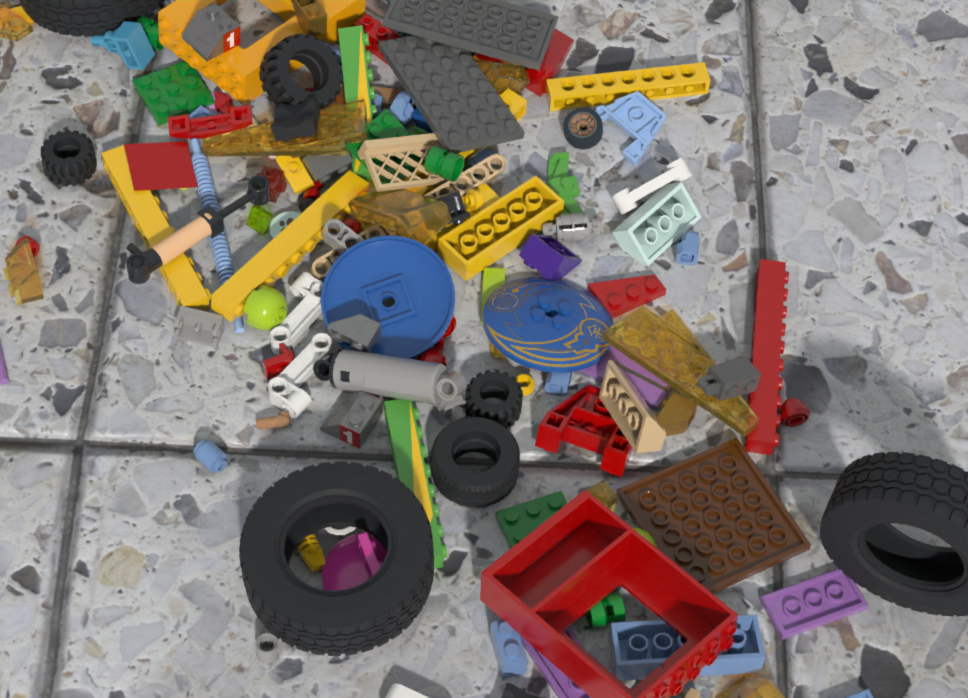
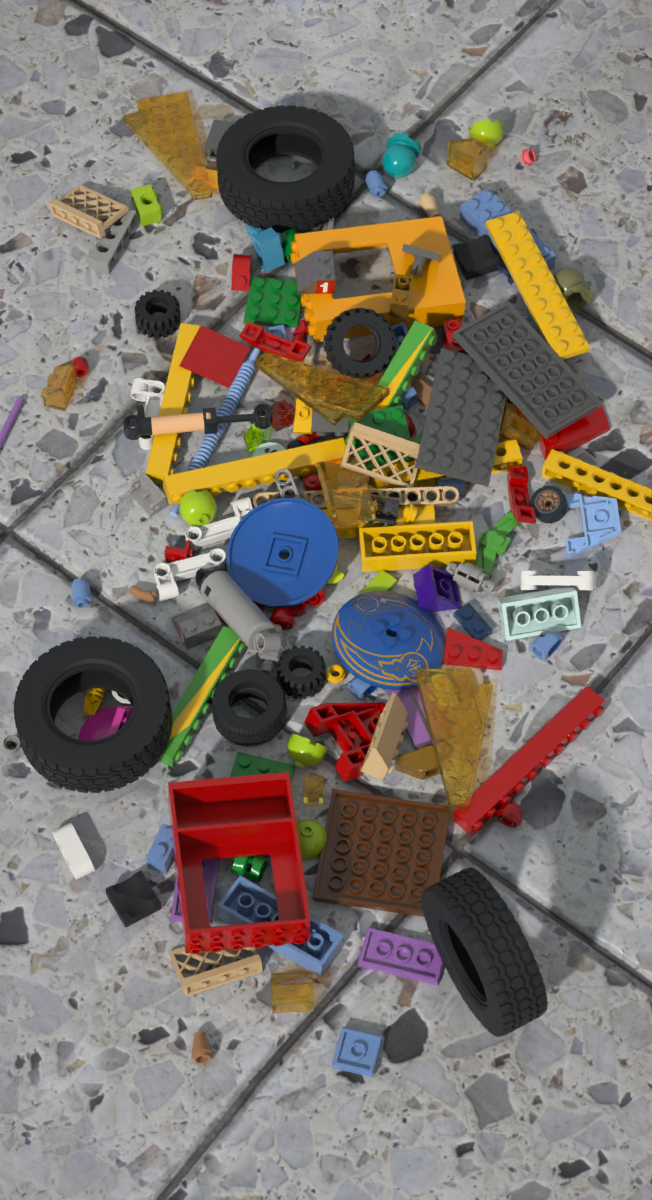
camera: 40 degrees right, 5 degrees up
black brick [271,97,320,142] -> none
flat silver slope [328,314,382,353] -> none
medium blue rock [389,91,414,128] -> none
green wheel [424,146,464,182] -> none
dark grey brick [697,357,761,401] -> none
none -> white piece [130,378,165,450]
none -> red brick [231,254,253,291]
none -> lime cylinder [287,734,328,769]
none -> dark blue plate [453,603,492,641]
none -> red slope [507,465,536,524]

